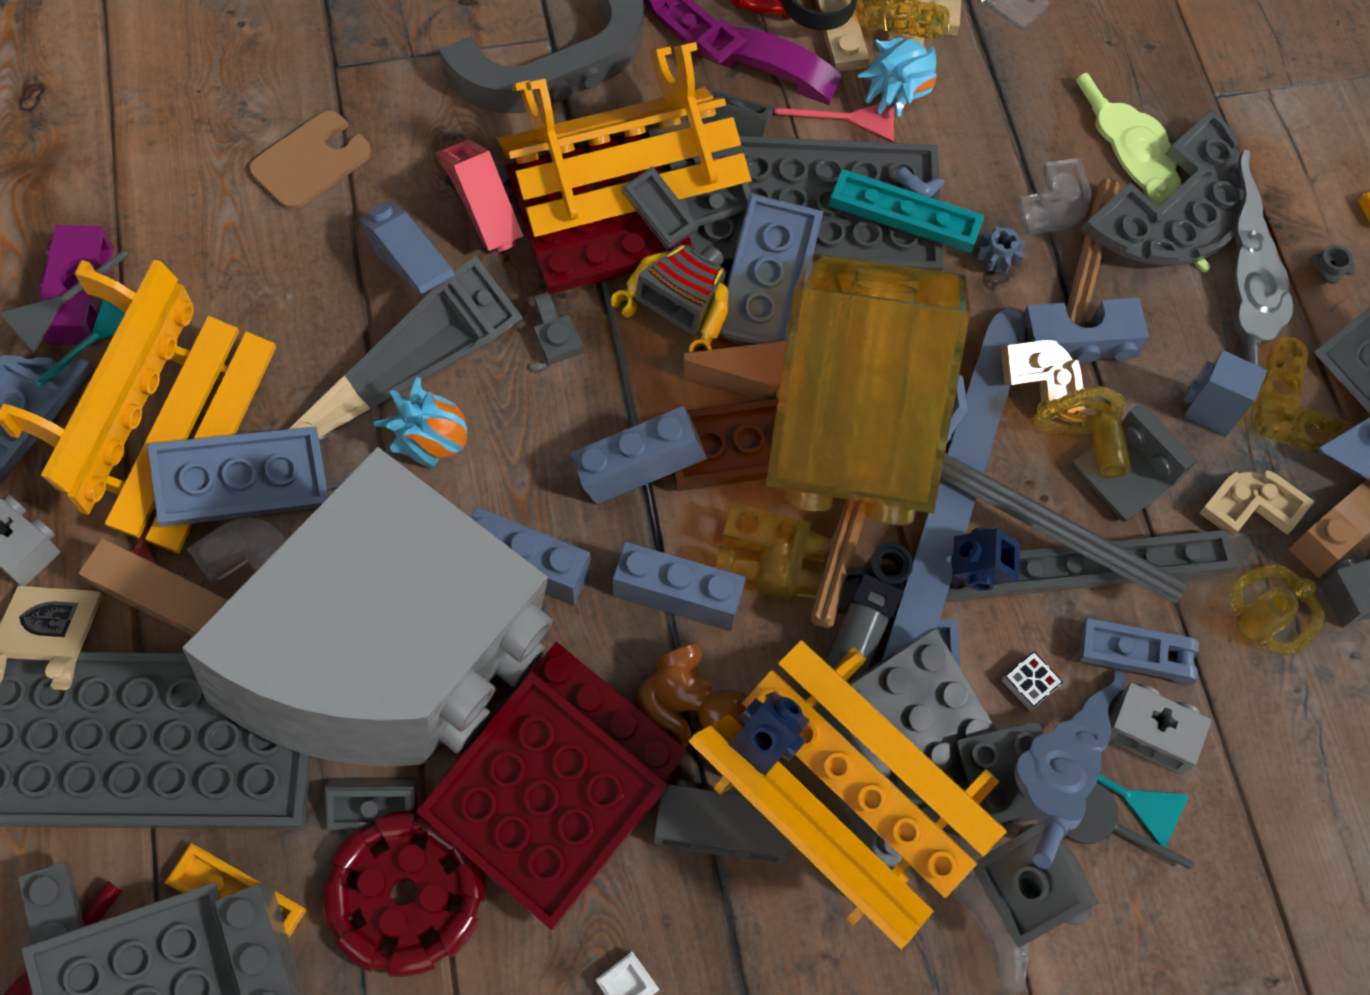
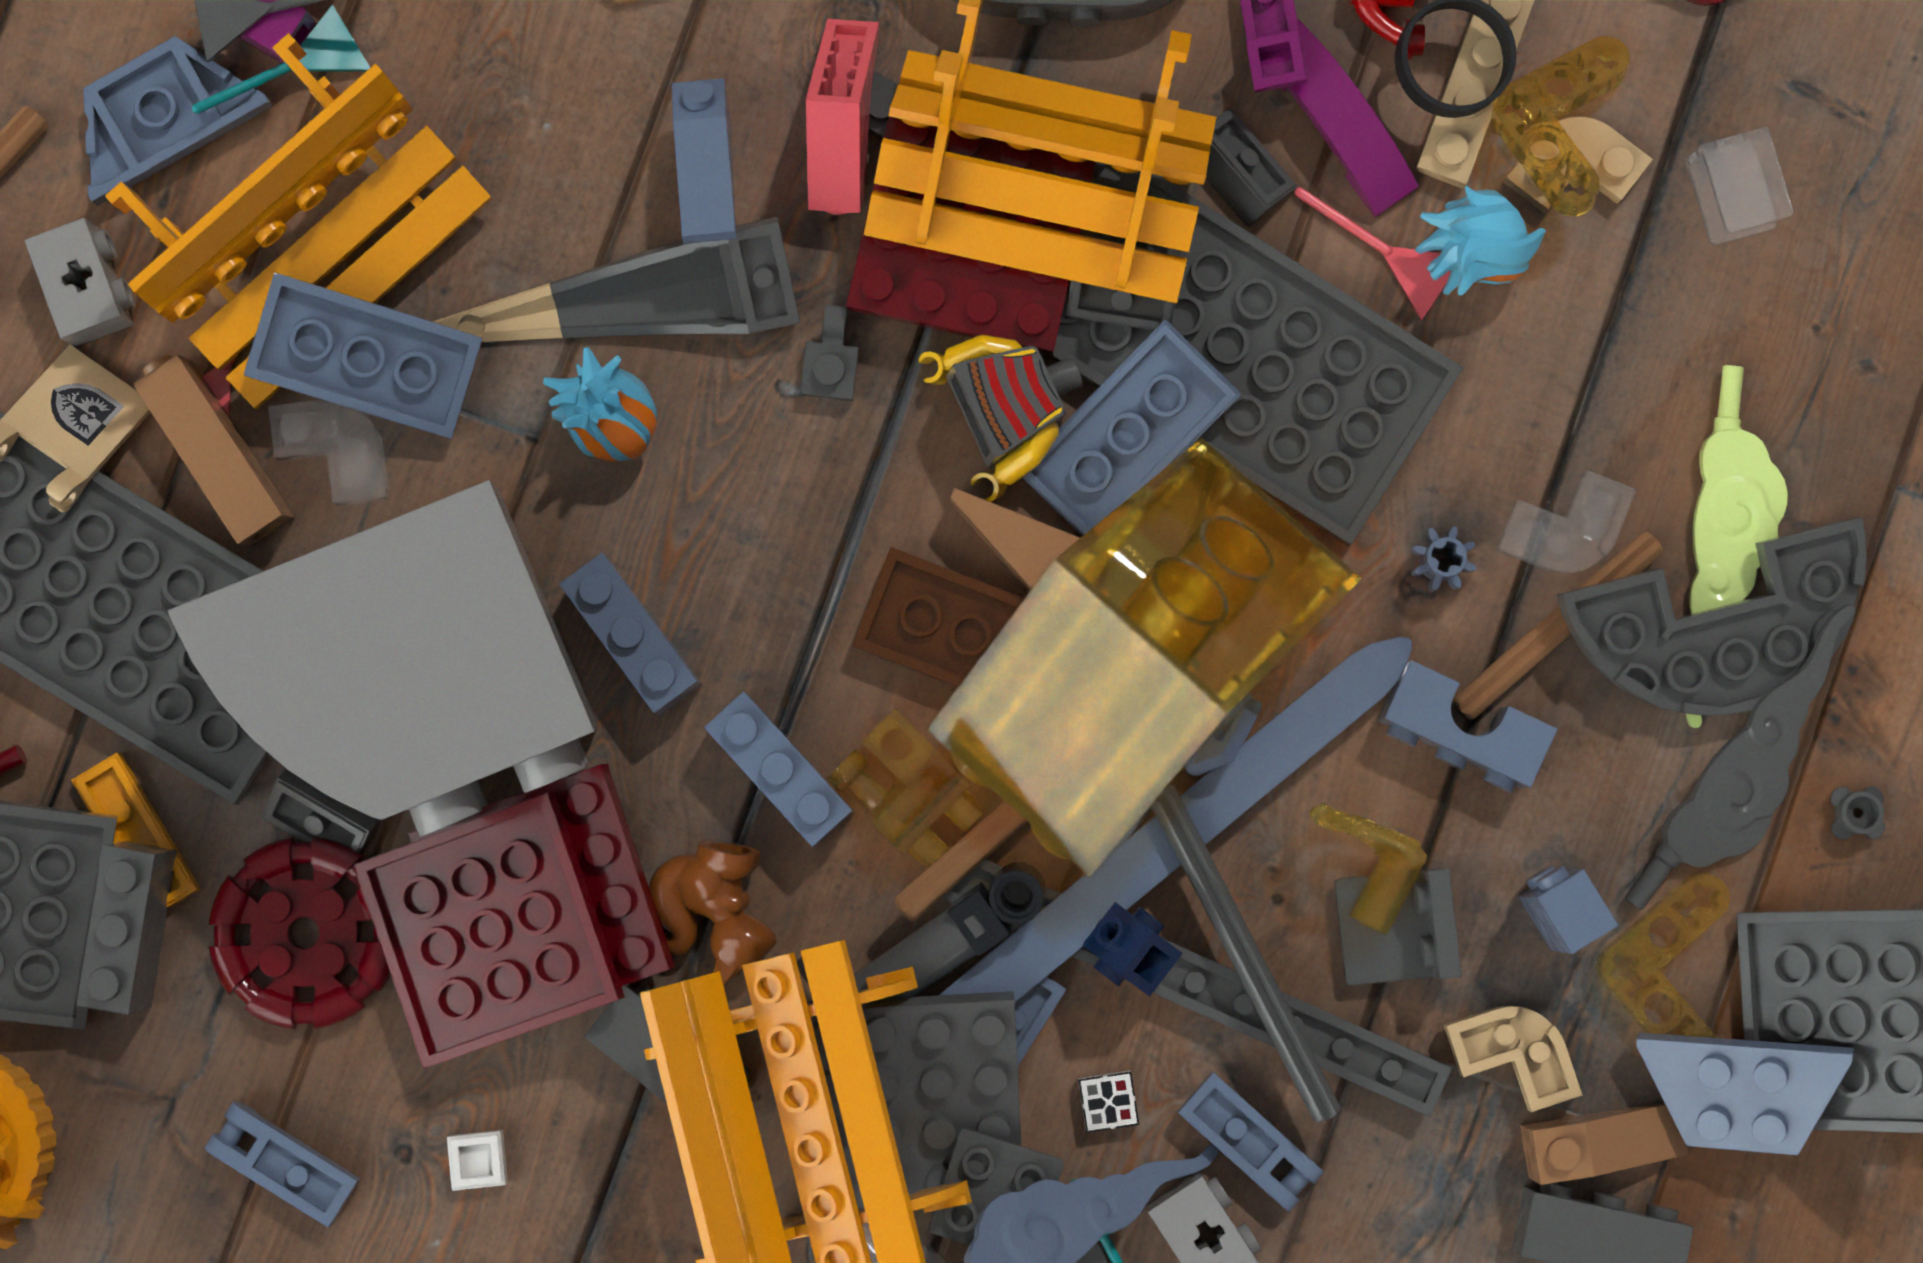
camera: 35 degrees right, 20 degrees up
sand blue brick [571,406,707,505] -> none
dark grey tile [621,166,699,251] -> none
dark blue brick [729,691,810,776] -> none
teal plate [829,169,985,253] -> none
sand blue animal [895,167,945,197] -> none
plate [1000,340,1085,418] -> none
clear yellow piece [1230,564,1325,655] -> none

